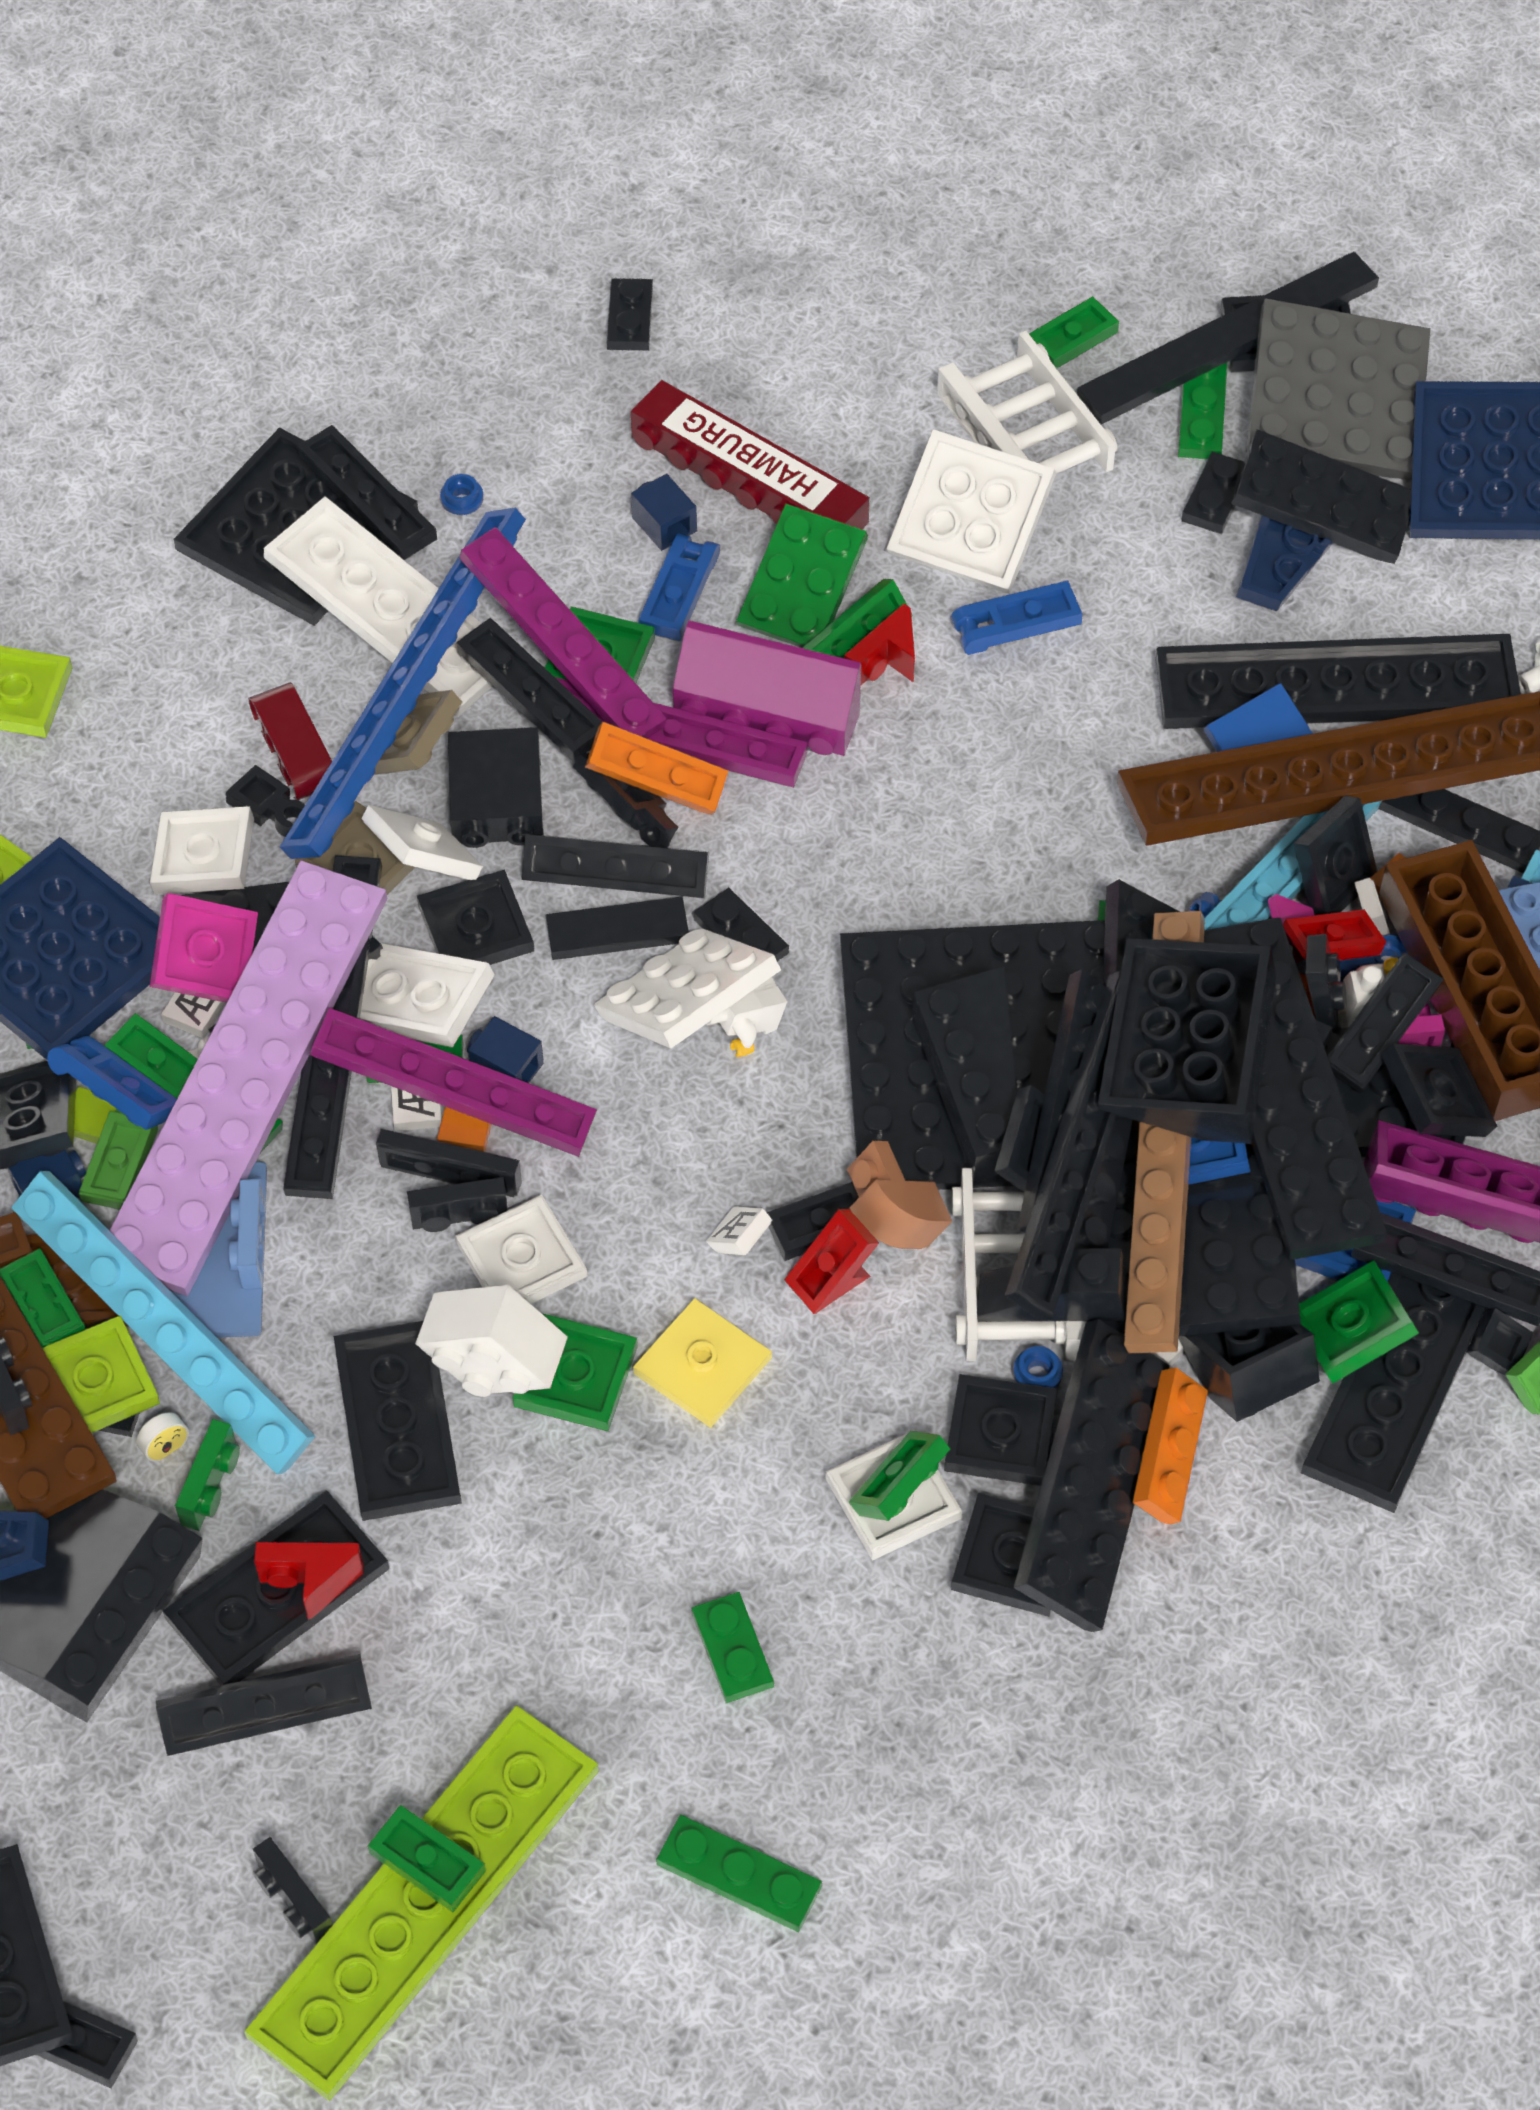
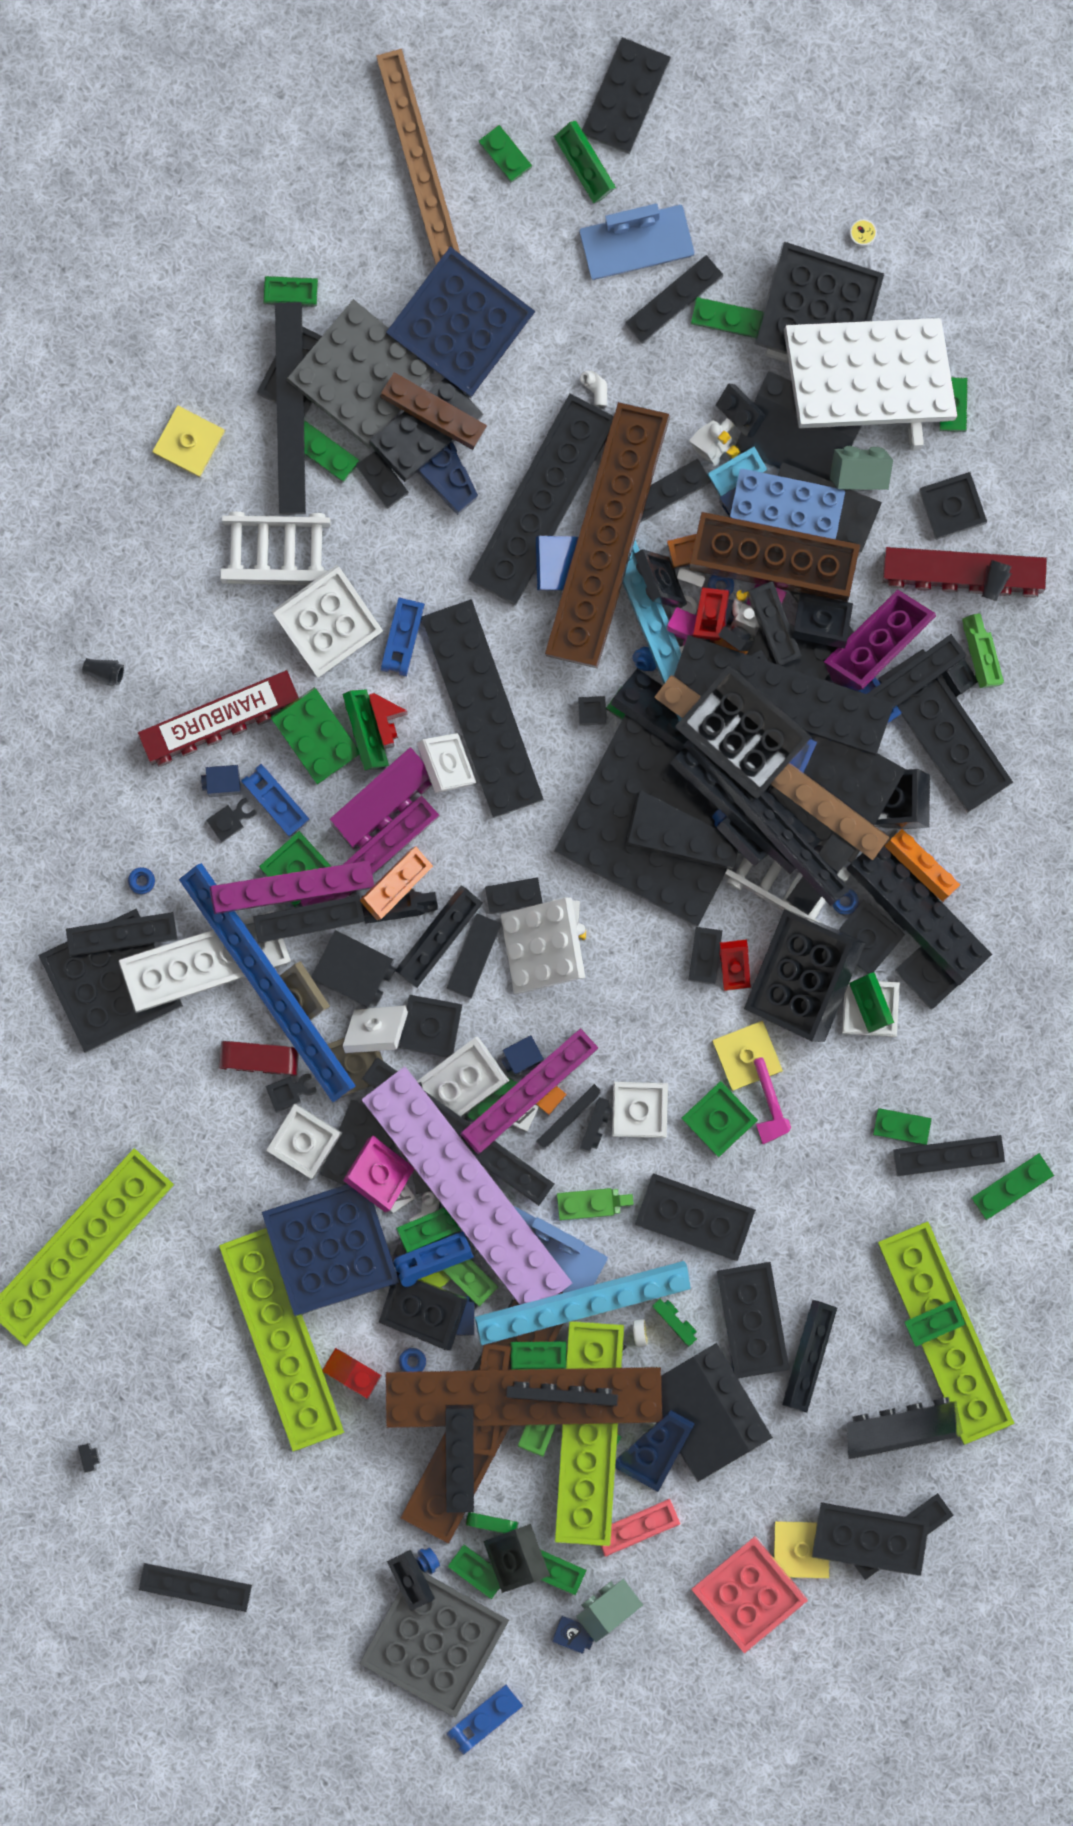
camera: 60 degrees left, 25 degrees up
black plate [252,1837,332,1944] -> none
red slope [254,1542,364,1619] -> none
white brick [415,1285,568,1397] -> none
black plate [607,278,653,351] -> none
white tile [706,1207,772,1255] -> none
nougat brick [847,1141,953,1249] -> none
green plate [1029,296,1119,369] -> none
green plate [1299,1260,1419,1384] -> none
none -> black cone [82,658,124,686]
none -> light yellow plate [152,405,225,477]
none -> black plate [206,798,257,843]
none -> green plate [263,276,318,307]
none -> reddish brown plate [380,372,487,450]
none -> white plate [417,733,476,793]
none -> black plate [421,599,544,818]
none -> bright green hinge [557,1188,634,1221]
none -> black plate [578,696,606,725]
none -> black slope [744,909,866,1042]
none -> dark pink piece [754,1057,791,1144]
none -> black slope [847,1397,963,1460]
none -> black plate [893,1135,1005,1177]

